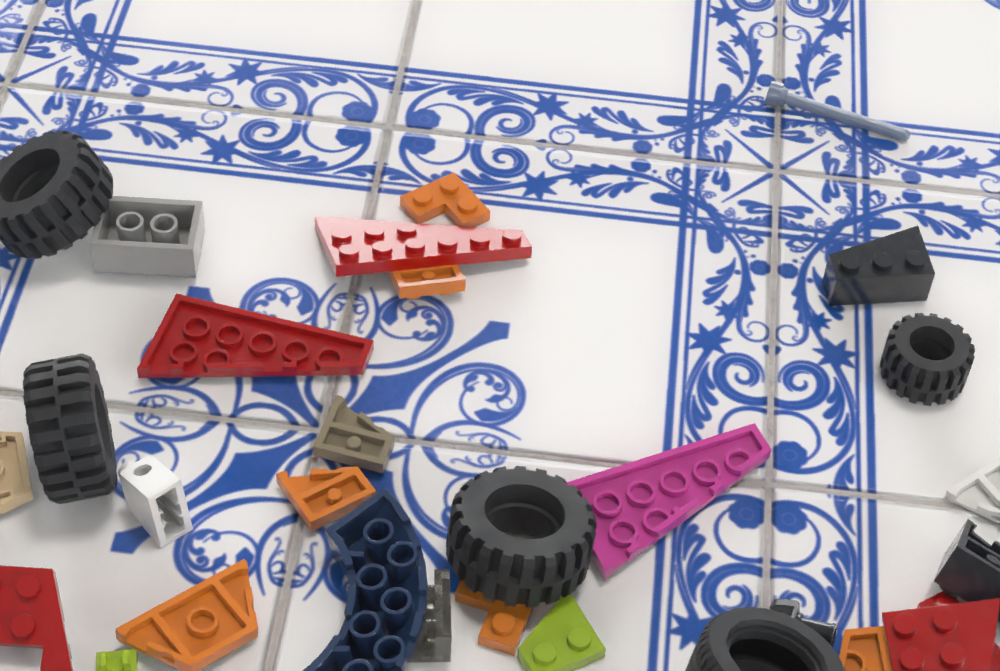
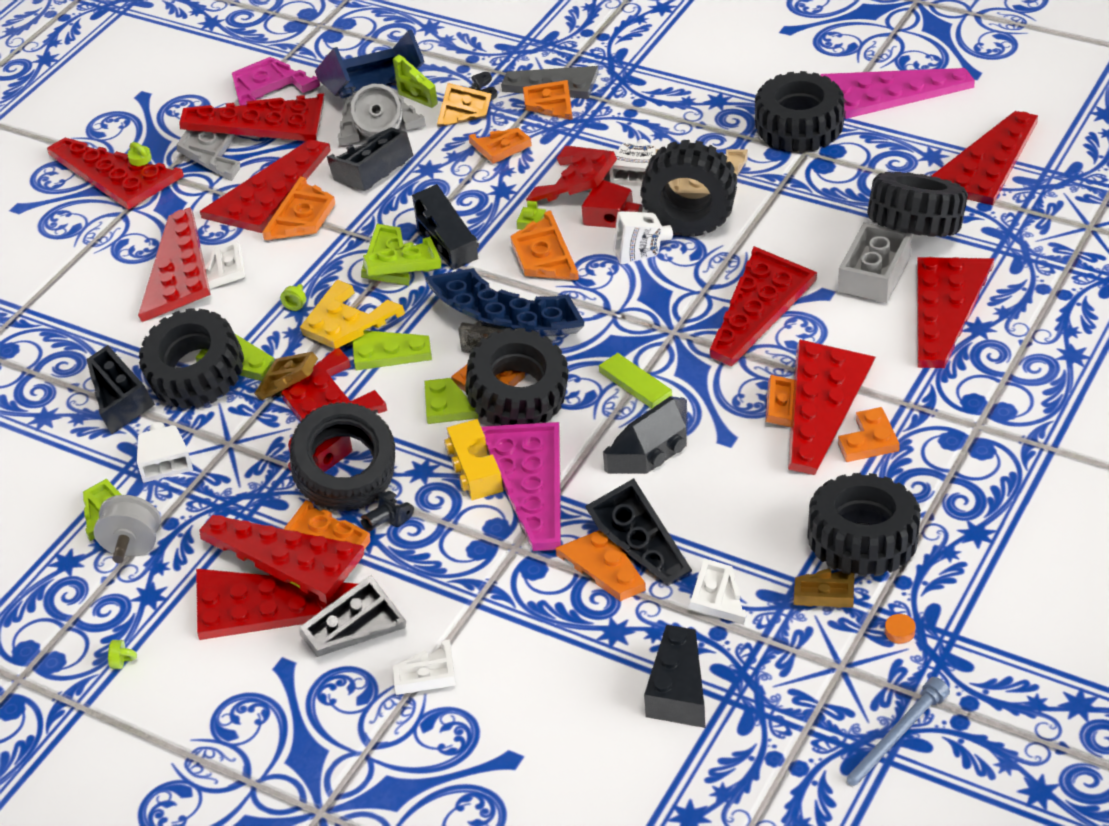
camera: 120 degrees right, 5 degrees down
orange wing [276,466,376,531] -> none
dark tan wing [313,395,395,473] -> none
black tyre [879,313,975,406] -> none
none -> yellow arch [444,419,503,501]
none -> orange wing [556,530,646,601]
none -> red torso [581,180,643,228]
none -> black wedge [585,478,692,586]
none -> lime tile [598,353,672,409]
none -> black wedge [603,396,688,474]
none -> white wing [689,558,746,625]
none -> pearl gold wing [794,568,854,608]
none -> black tyre [807,473,921,577]
none -> orange tile [885,614,916,644]
none -> red wing [917,257,995,368]

